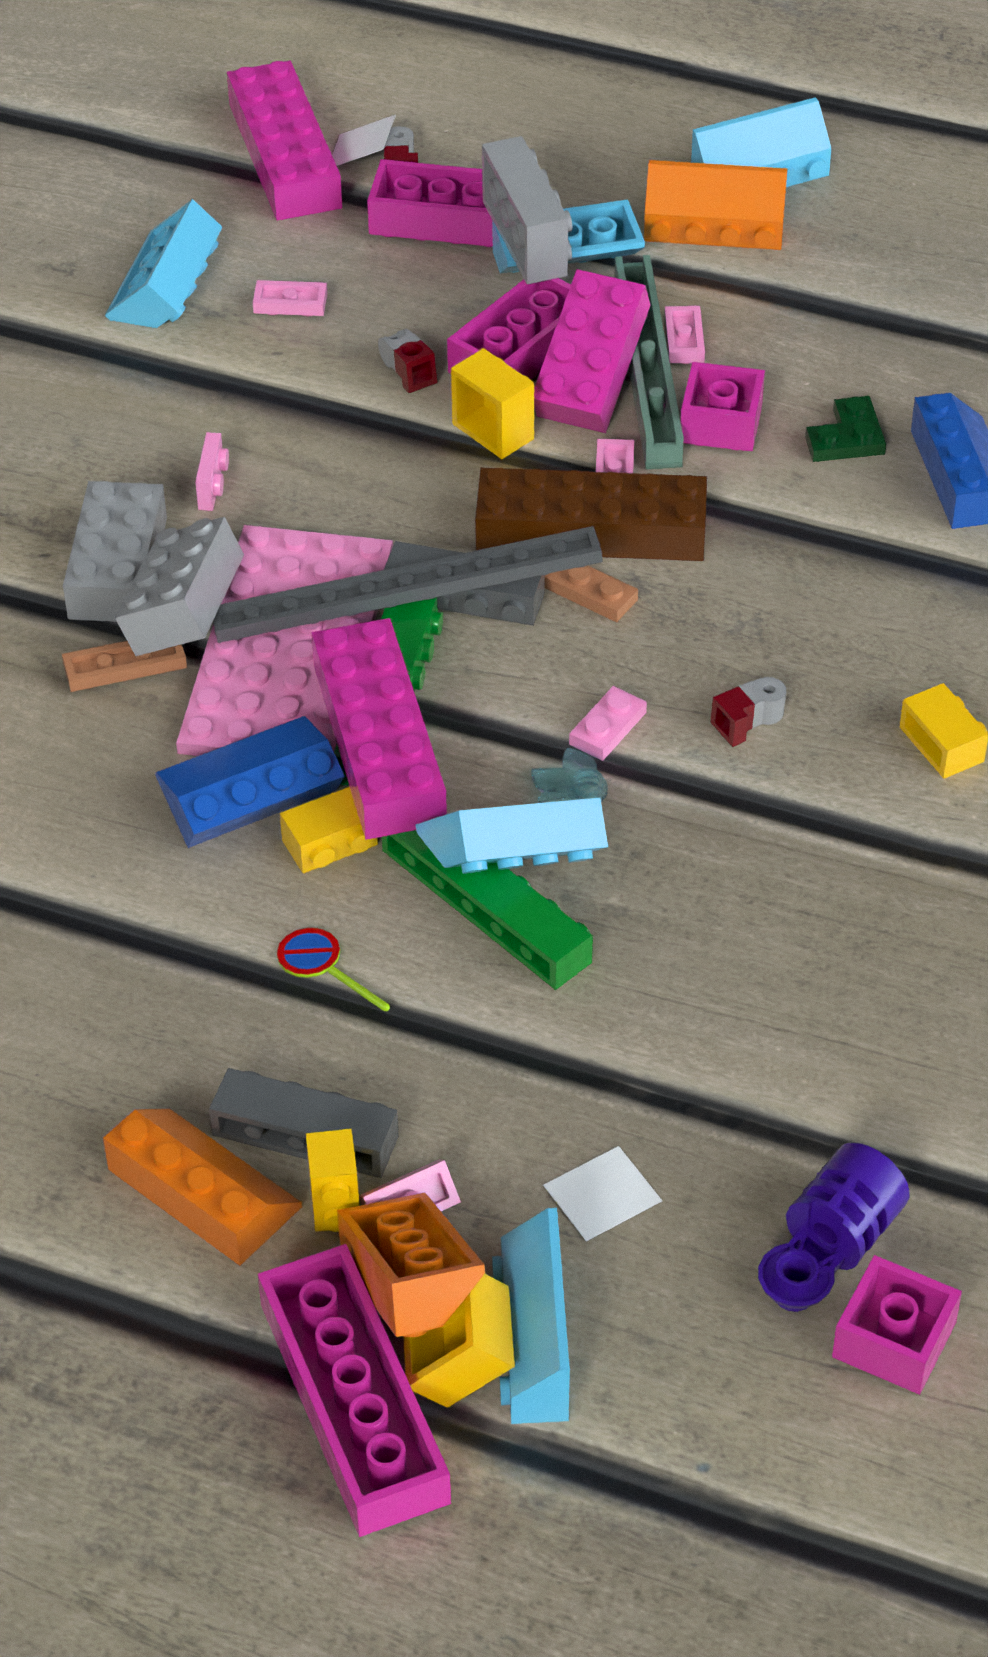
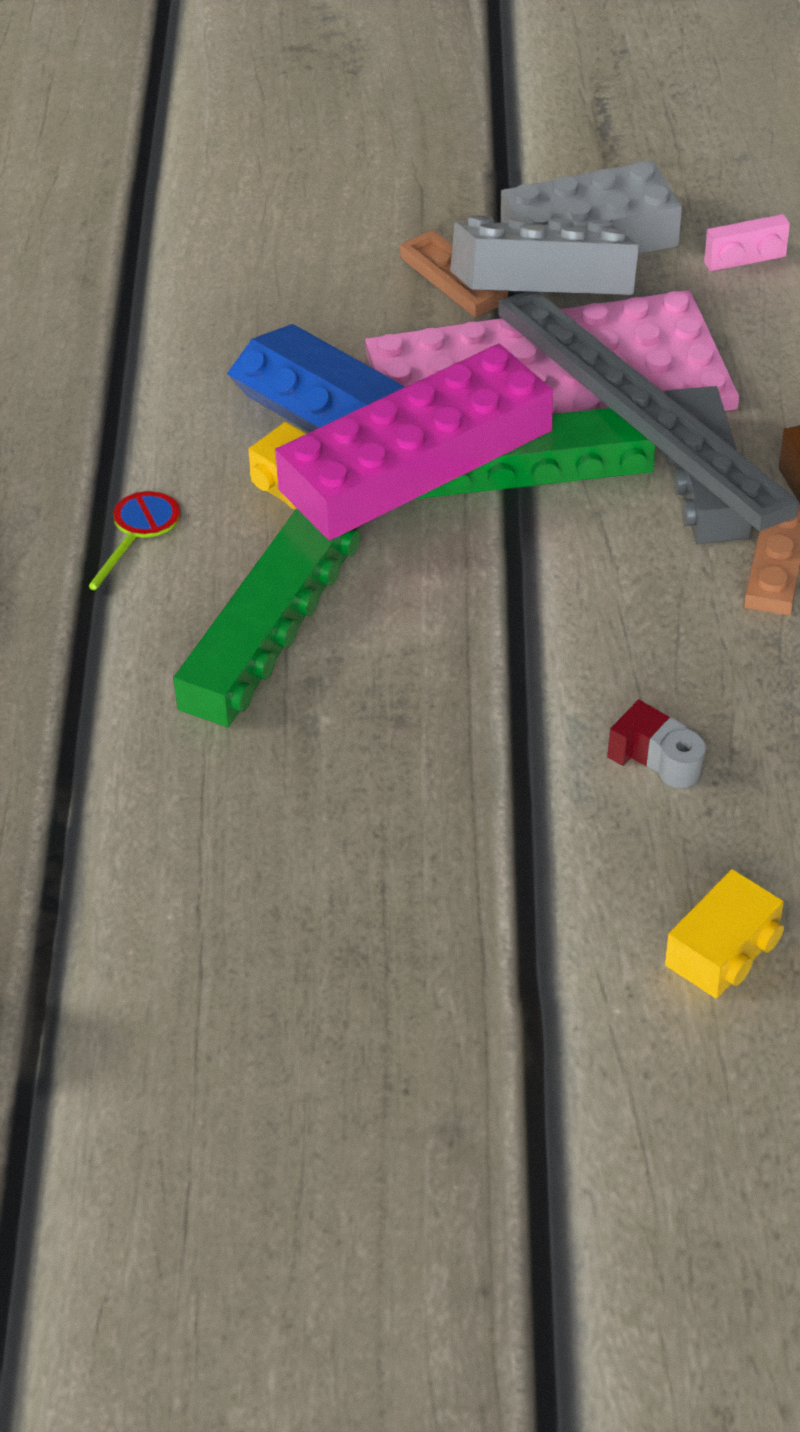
camera: 70 degrees right, 0 degrees up
slope [416,798,608,874] -> none
clear light blue plate [531,748,608,803] -> none
bright pink plate [569,686,647,761] -> none

